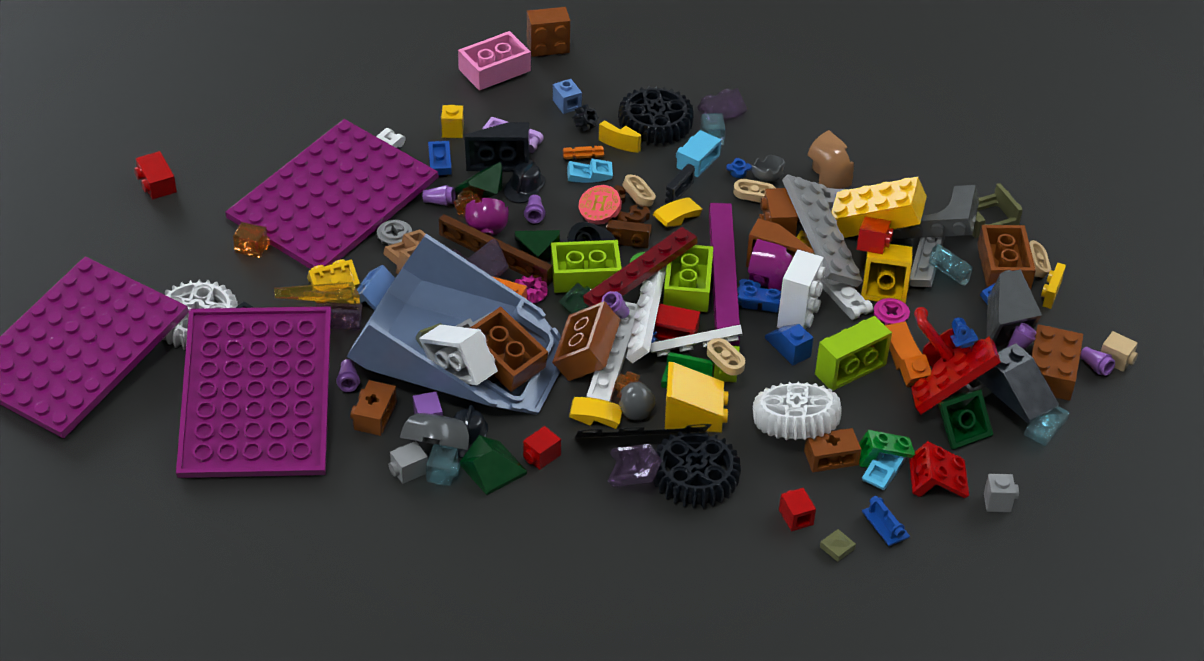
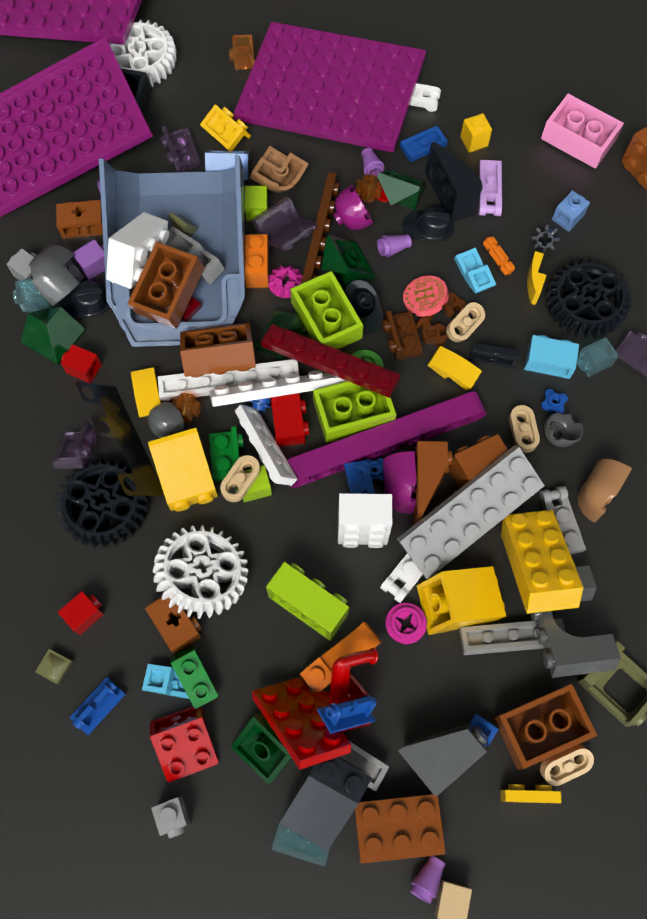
camera: 70 degrees right, 25 degrees up
clear yellow wing [274,282,360,304] -> none
light grey gear [377,220,412,245] -> none
medium lavender cone [602,291,630,319] -> none
blue slope [765,324,814,365] -> none
red piece [856,217,894,254] -> none
clear light blue plate [929,243,973,286] -> none
medium lavender cone [1007,323,1037,349] -> none

